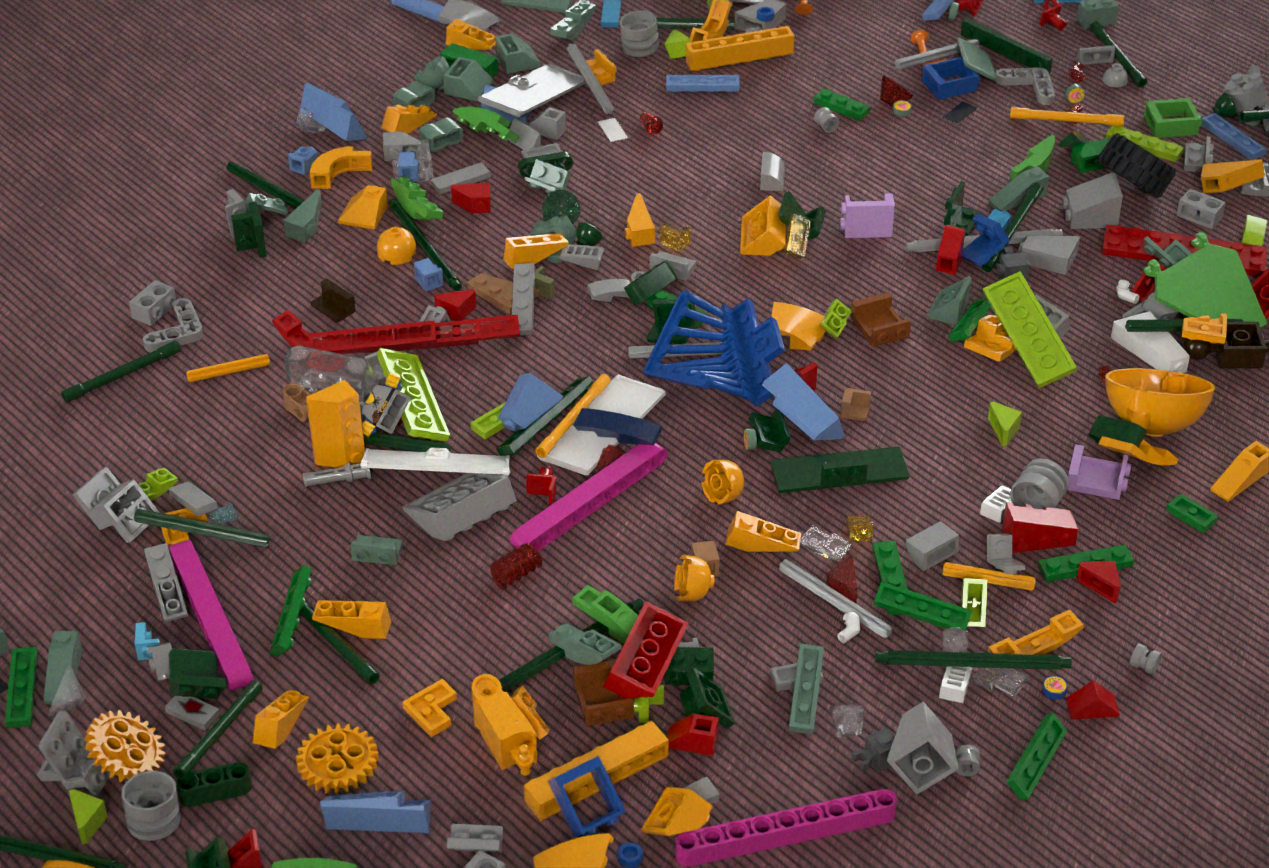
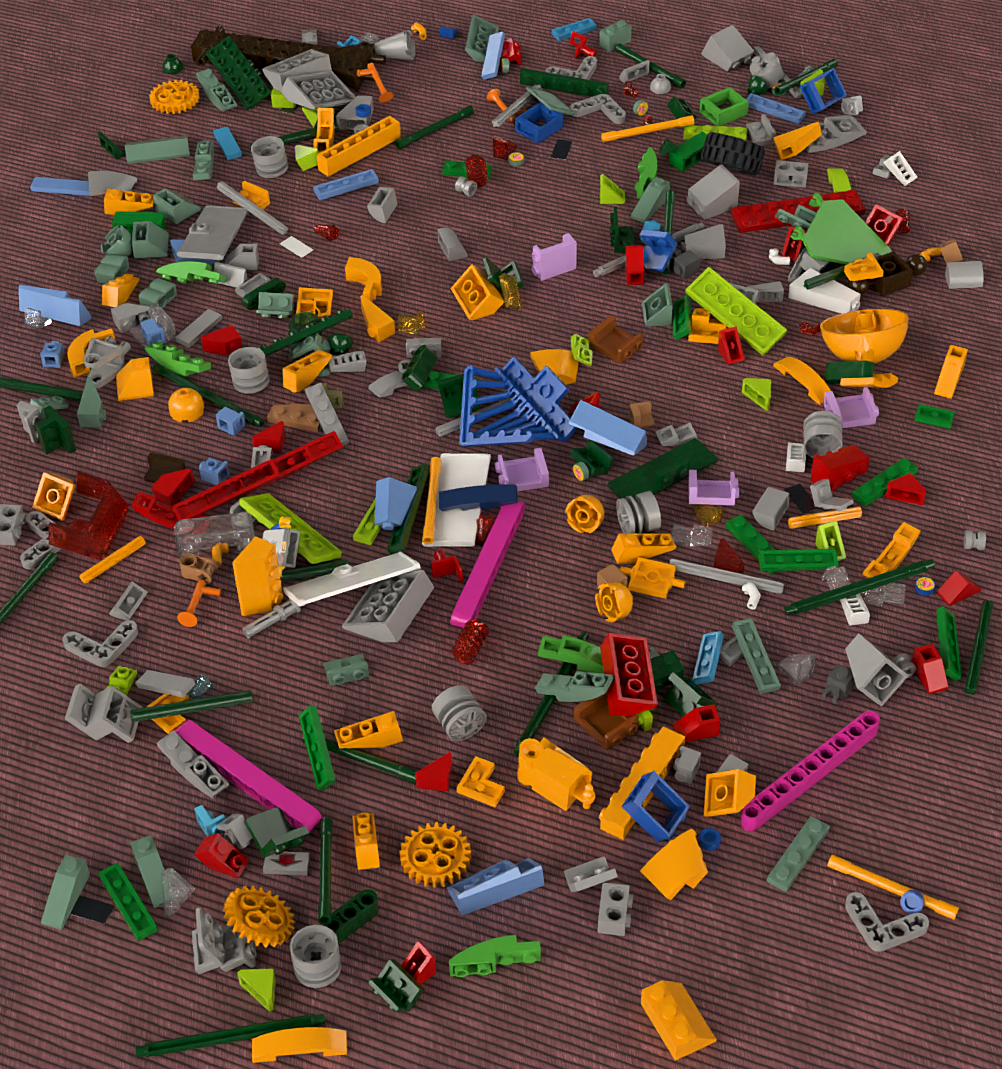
camera: 25 degrees left, 5 degrees up
none -> light orange slope [32,472,76,520]
none -> clear red windscreen [49,471,129,559]
none -> light grey beam [63,620,138,667]
none -> light grey piece [84,336,131,388]
none -> light grey slope [109,581,148,620]
none -> red slope [151,469,195,506]
none -> orange piece [177,580,222,627]
none -> red slope [194,833,249,878]
none -> medium blue brick [199,457,230,485]
none -> light grey wheel [228,347,270,394]
none -> dark green plate [258,308,353,357]
none -> light orange slope [295,287,333,328]
none -> light orange arch [345,257,382,302]
none -> light grey brick [367,187,397,223]
none -> dark green piece [395,105,474,150]
none -> red slope [415,752,453,792]
none -> light grey wheel [432,685,487,741]
none -> clear red piece [465,155,488,188]
none -> lavender panel [495,448,549,491]
none -> light grey beam [545,56,597,80]
none -> lime slope [600,174,625,204]
none -> light grey wheel [616,491,661,534]
none -> light orange plate [620,557,686,599]
none -> light grey slope [655,423,698,446]
none -> dark green slope [668,96,696,119]
none -> light grey brick [673,746,701,784]
none -> lavender panel [688,470,739,505]
none -> dark azure tile [692,631,724,684]
none -> light grey slope [701,25,754,71]
none -> red slope [718,326,745,365]
none -> light grey slope [747,281,784,302]
none -> light orange slope [773,357,831,405]
none -> black sticker [784,484,819,514]
none -> red slope [911,643,948,694]
none -> dark green axle [965,600,994,695]

